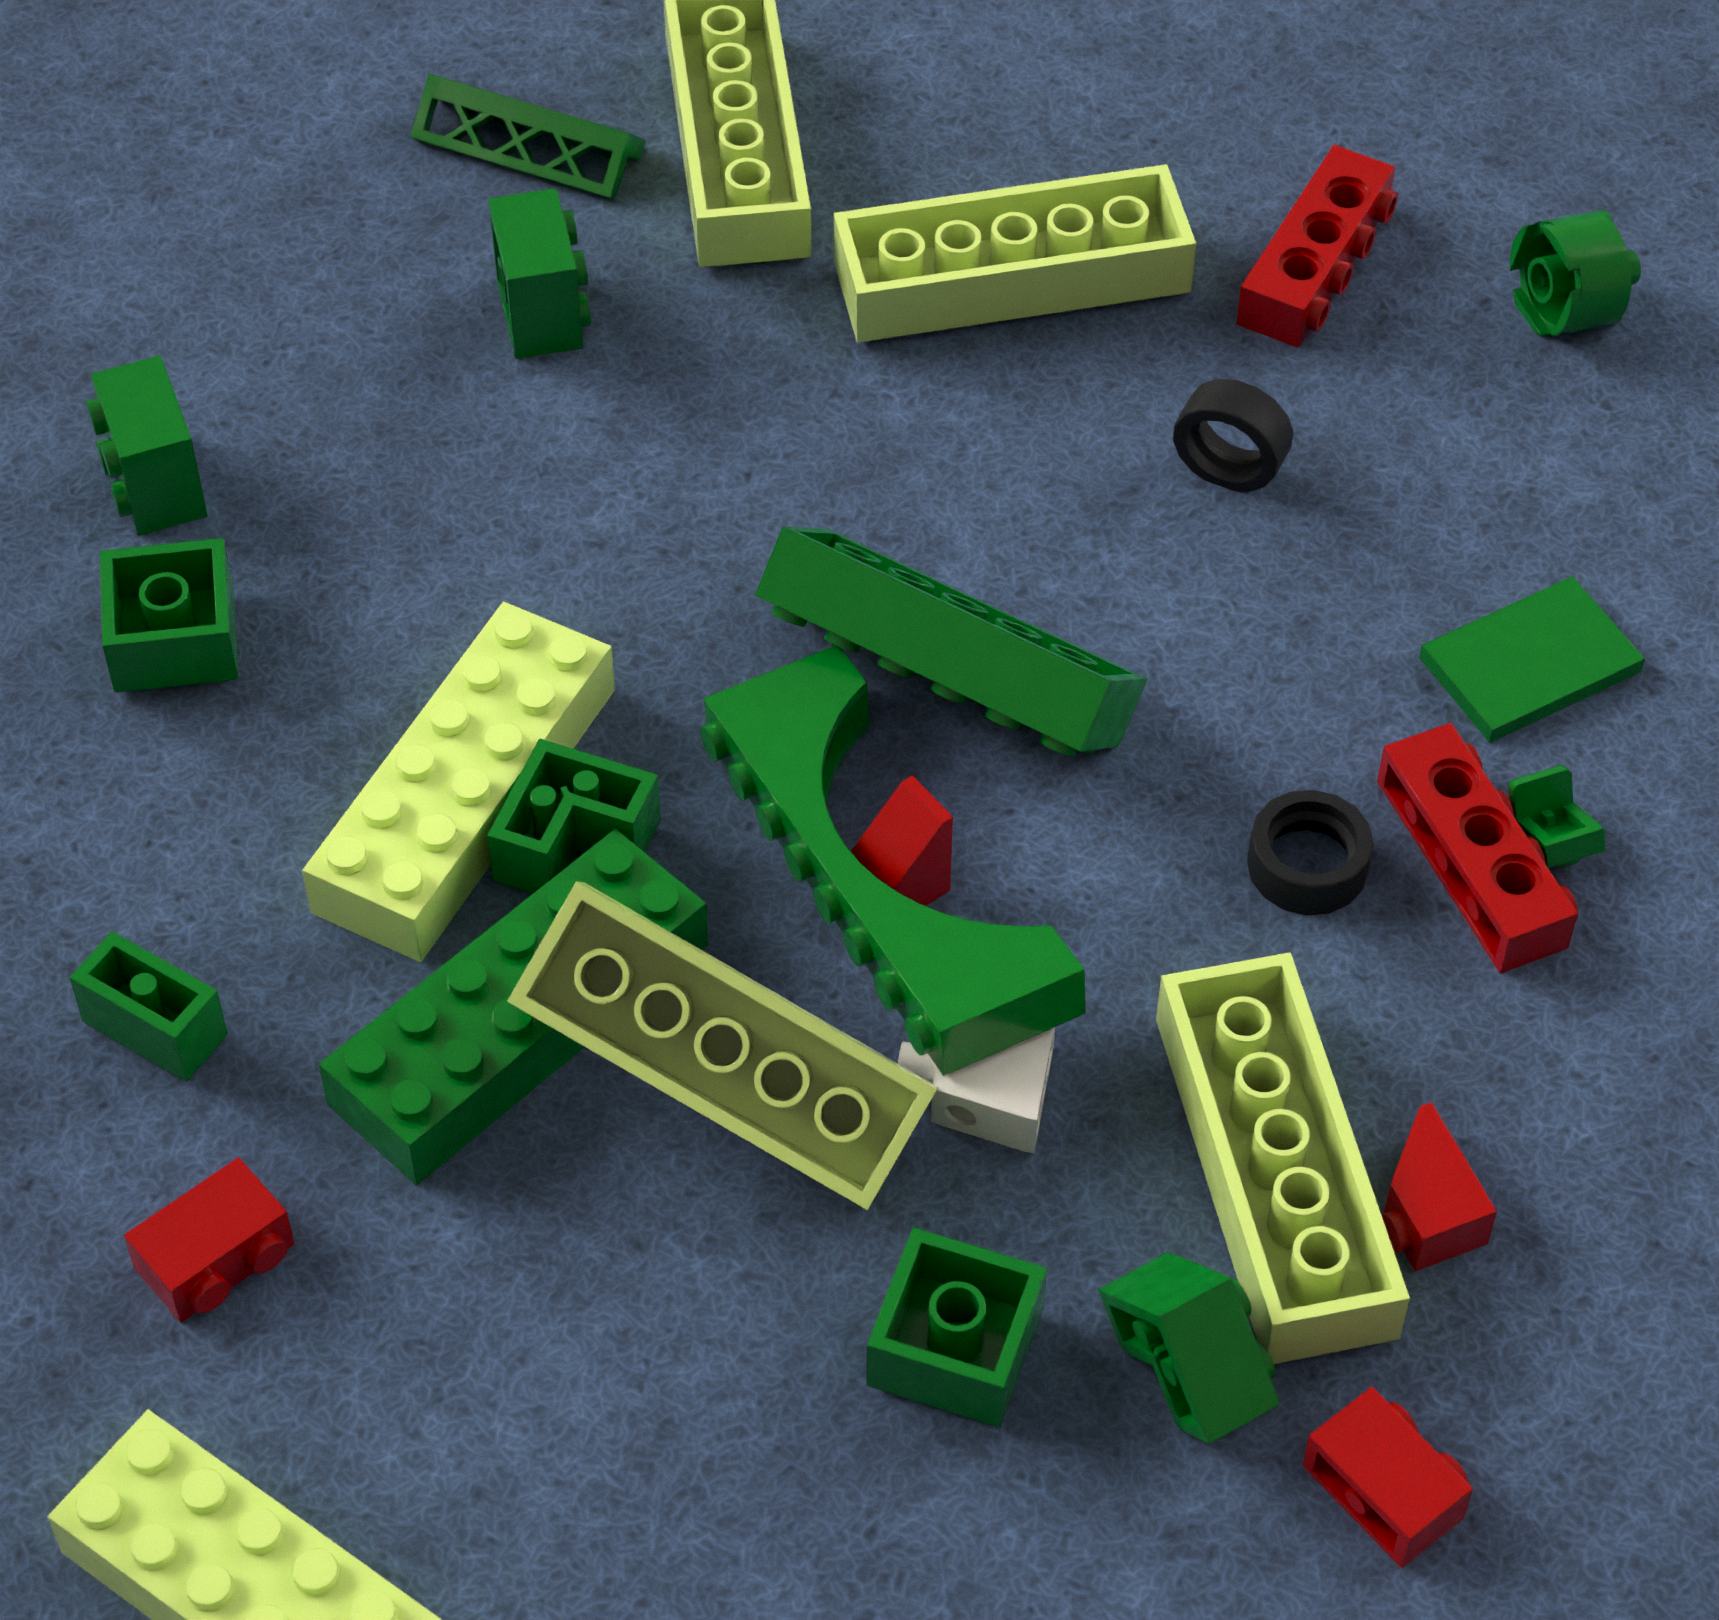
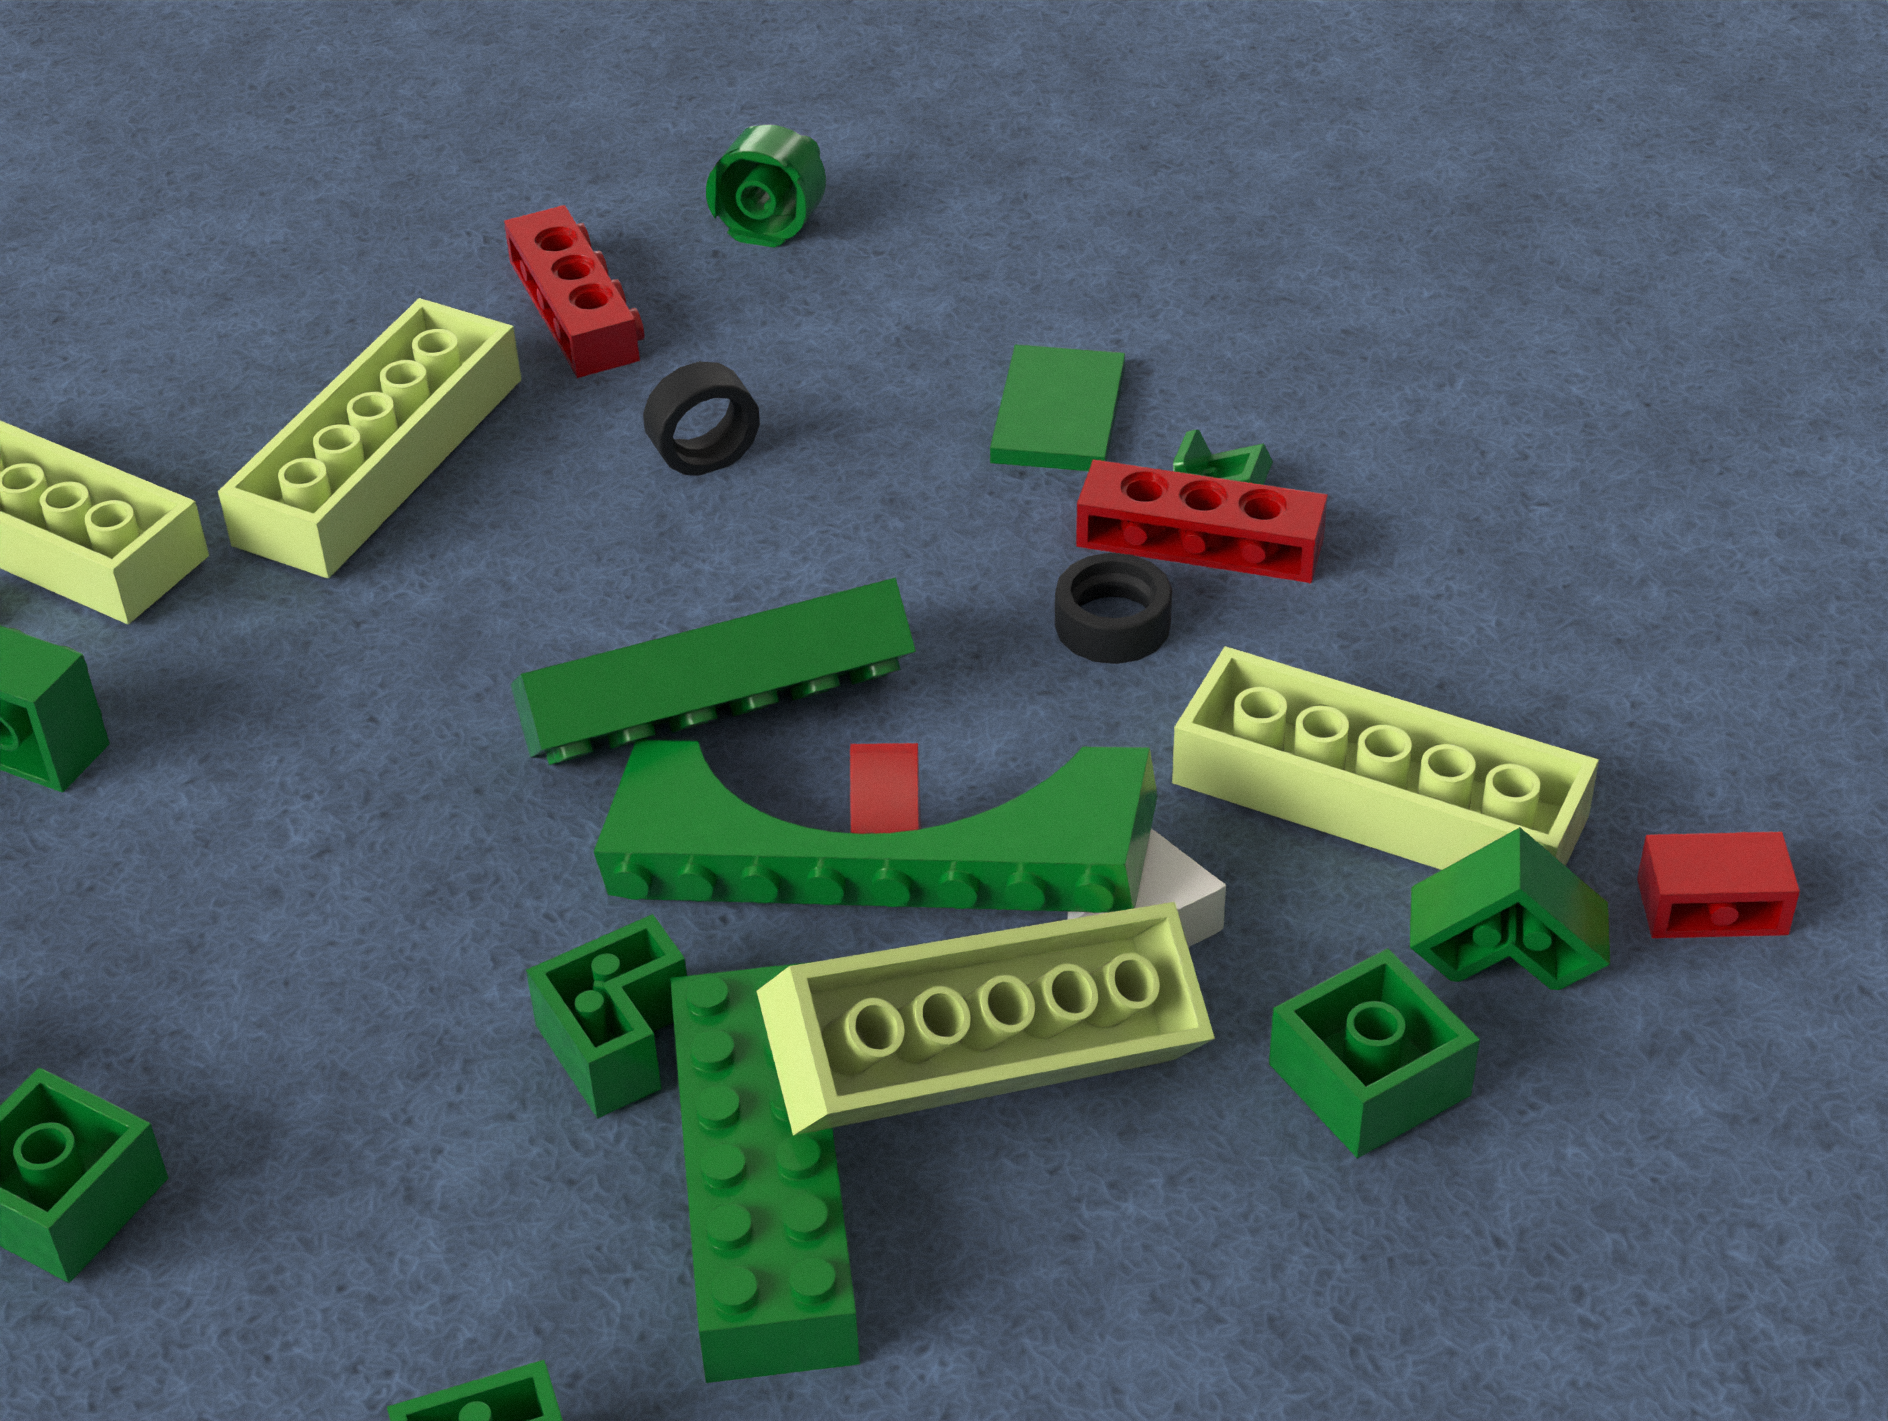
camera: 50 degrees left, 10 degrees down
yellowish green brick [302,601,615,962] -> none
red slope [1381,1102,1497,1272] -> none

